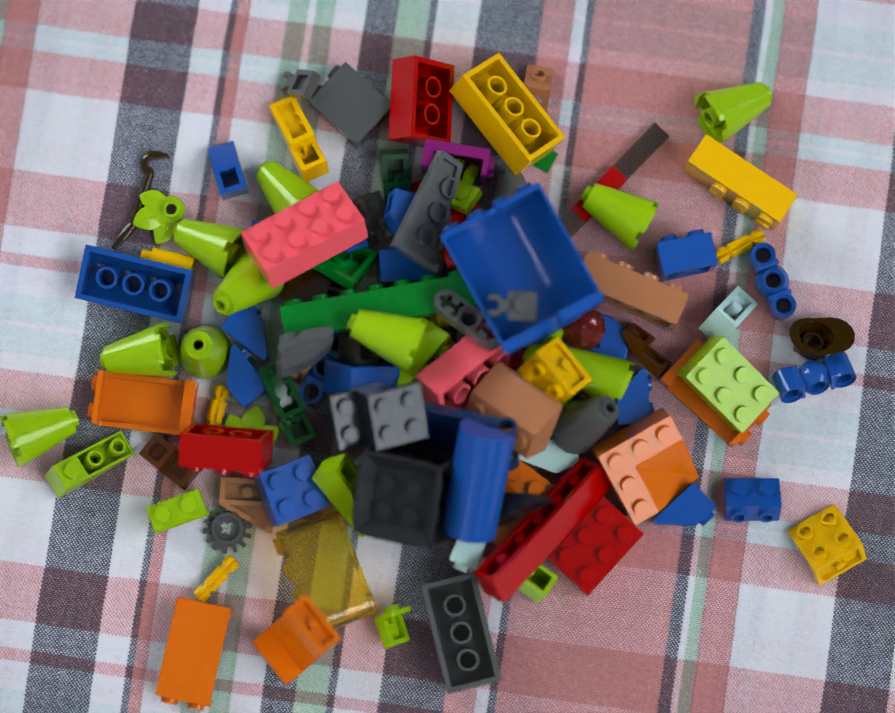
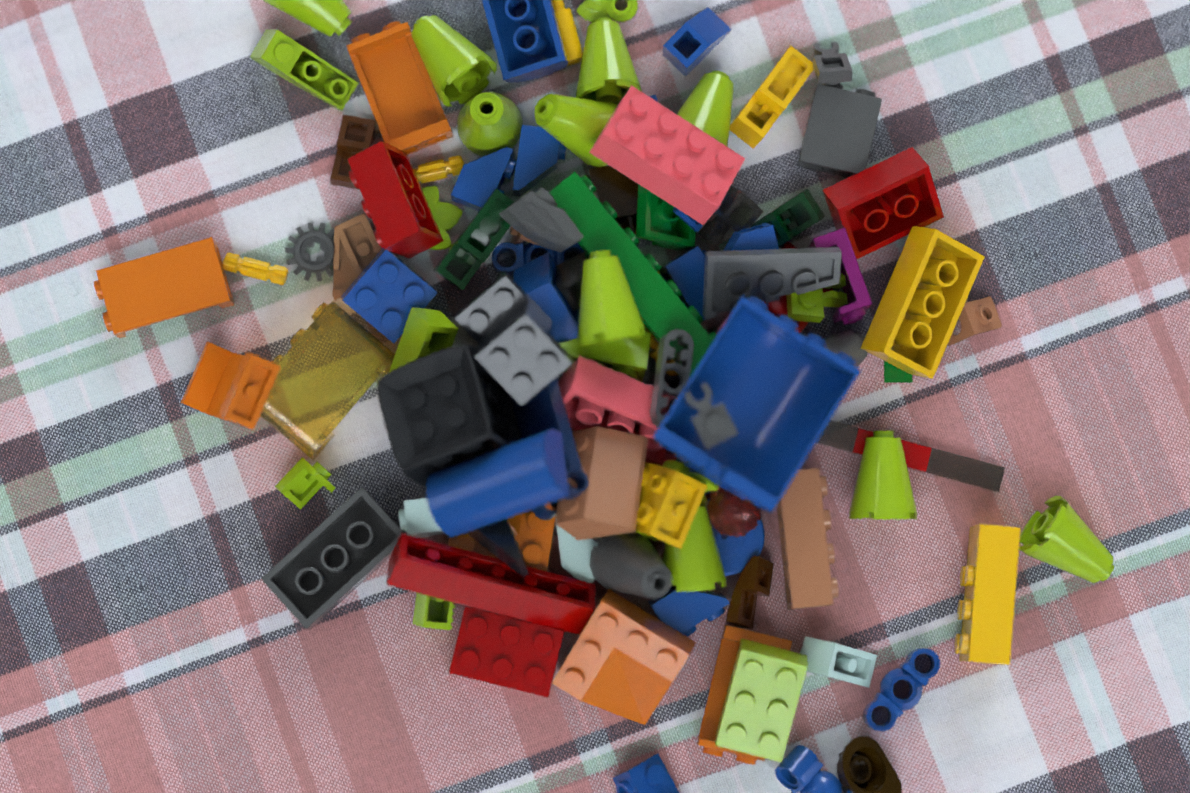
camera: 60 degrees right, 0 degrees up
lime brick [146,488,210,533] -> none
blue slope [651,482,716,526] -> none
blue brick [653,229,718,282] -> none
yellow axle [715,229,766,264] -> none

